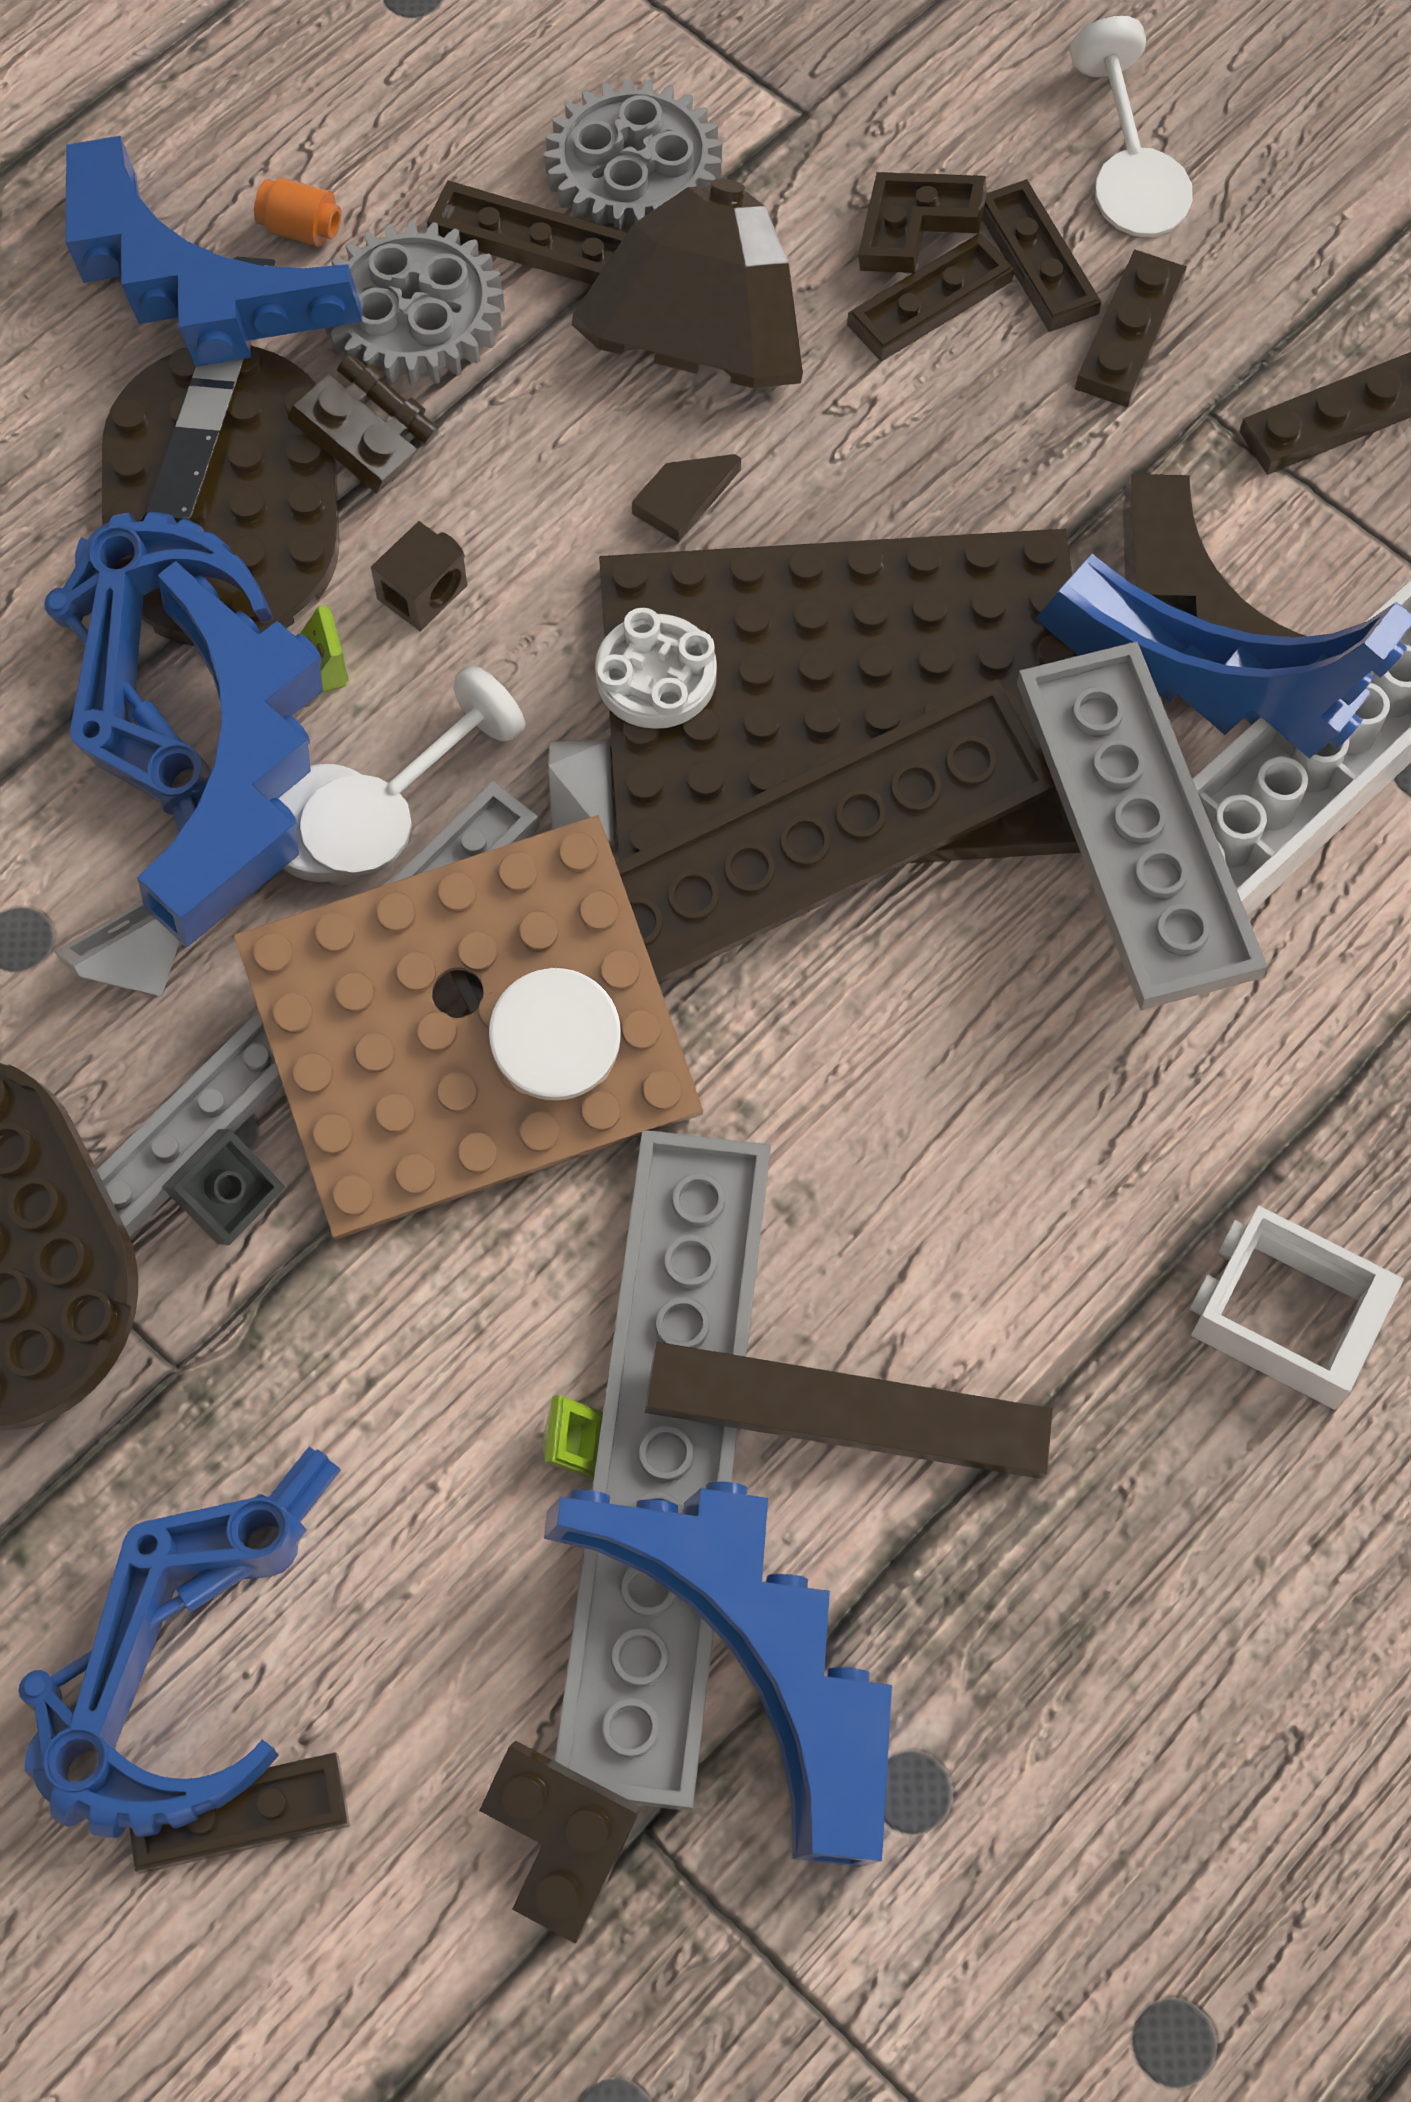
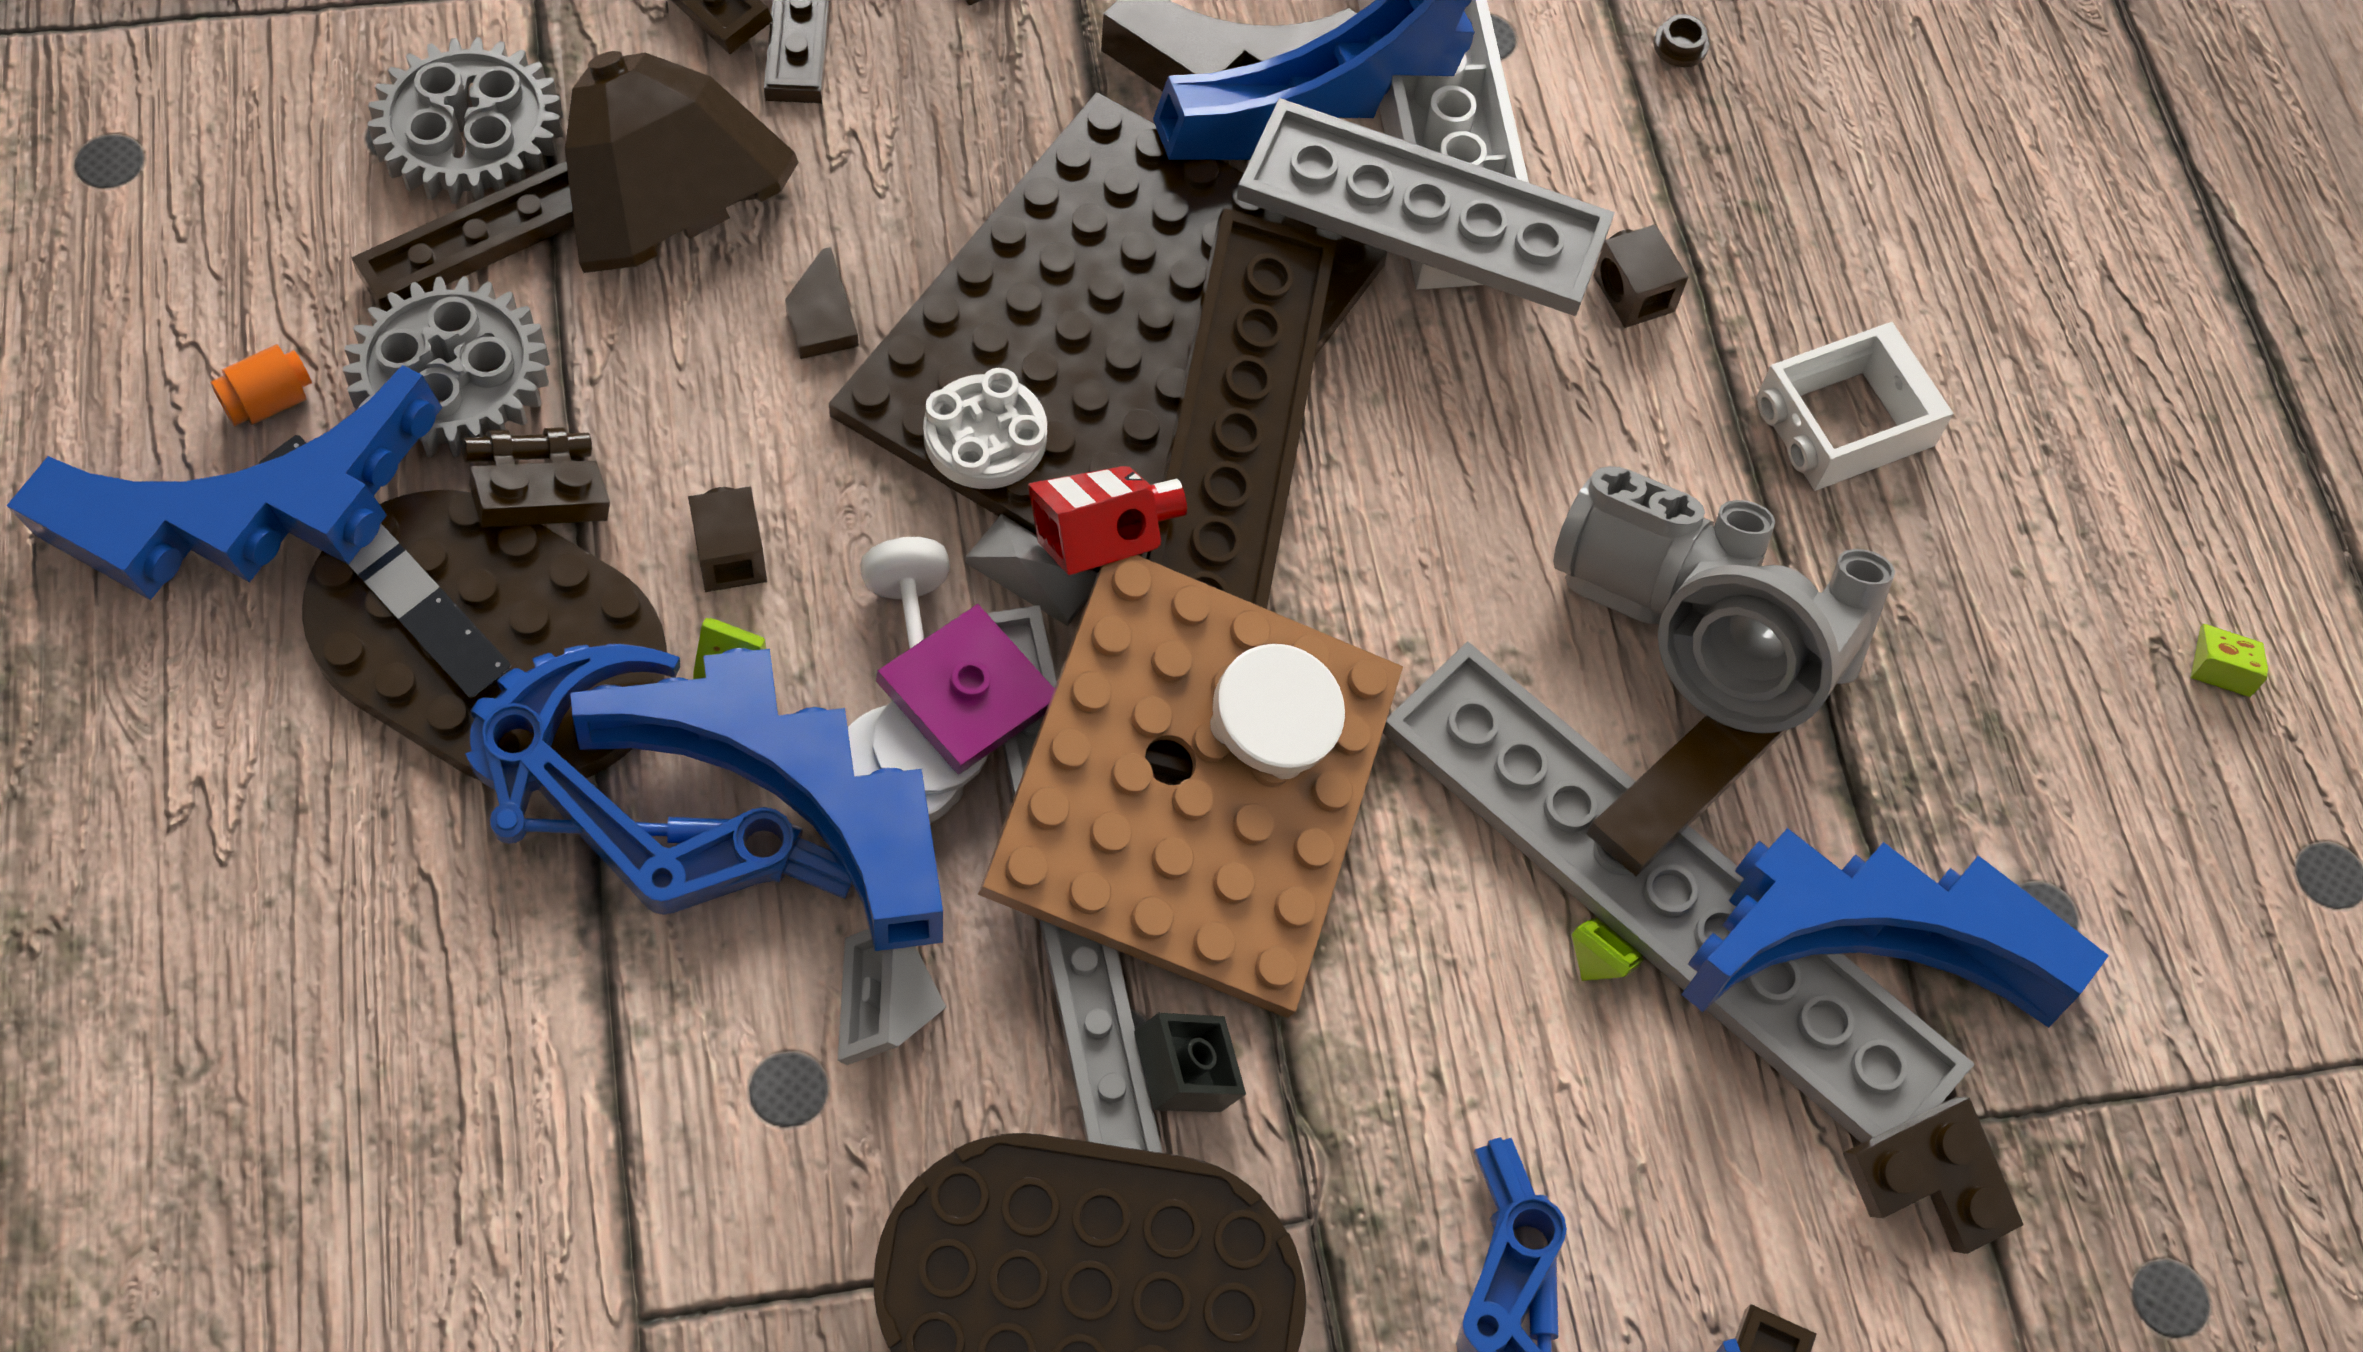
camera: 60 degrees left, 5 degrees down
none -> magenta plate [876,604,1055,775]
none -> red torso [1028,466,1187,575]
none -> light grey piece [1553,466,1895,733]
none -> dark brown brick [1593,224,1689,328]
none -> lime slope [2190,623,2268,697]

